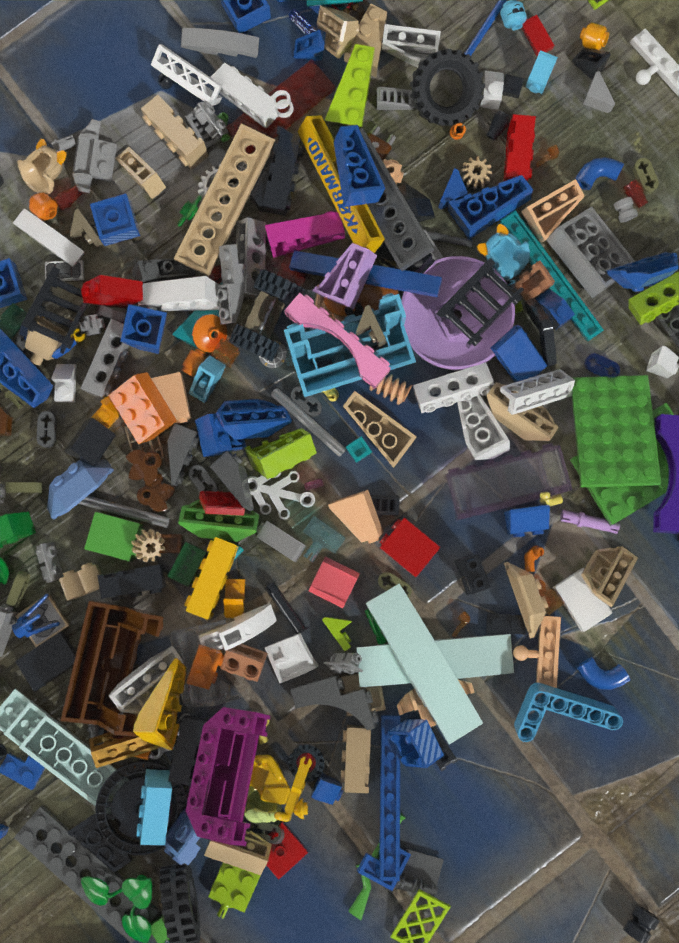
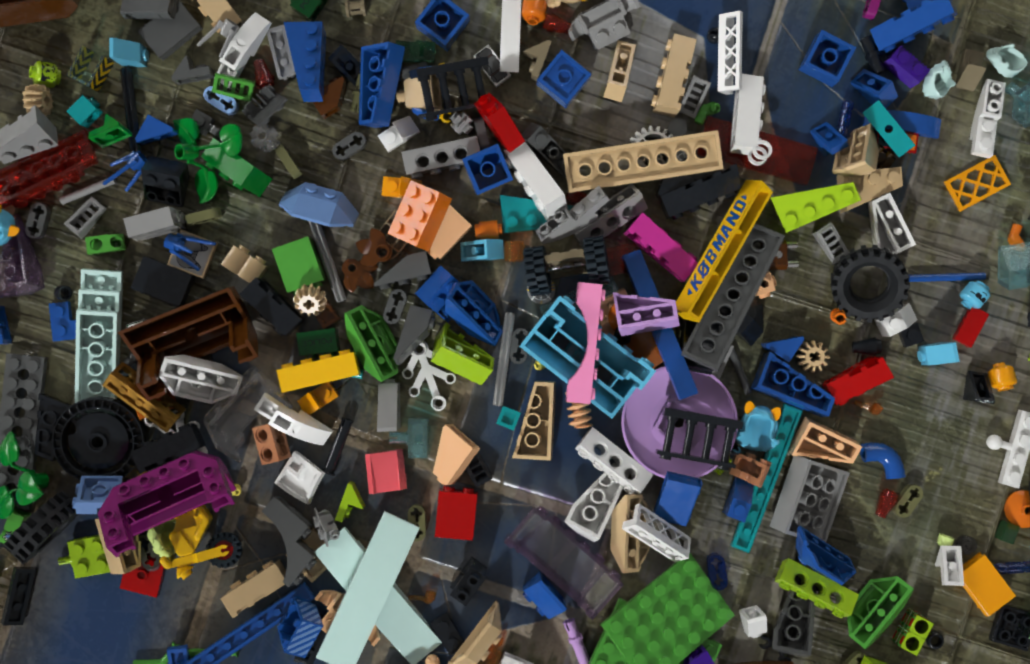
camera: 50 degrees right, 5 degrees up
light grey hinge [36,542,63,584] -> none
black slope [64,418,116,467] -> none
yellow wedge [133,658,187,750] -> none
medium azure wedge [136,769,172,845] -> none
green plate [178,196,202,227] -> none
light grey slope [181,28,259,58] -> none
orange bracket [186,645,224,690] -> none
orange dish [192,314,227,353] -> none
light grey hinge [193,101,229,141] -> none
red plate [199,491,245,516] -> none
clear pink tile [304,479,324,492] -> none
blue slope [311,772,343,805] -> none
blue wedge [334,125,385,207] -> none
dark tan slope [356,305,386,347] -> none
green axle [365,609,387,645] -> none
black beam [524,298,557,367] -> none
orange arm [524,546,544,572] -> none
light yellow arm [539,492,563,506] -> none
light grey slope [583,71,615,113] -> none
light grey wheel [614,197,638,223] -> none

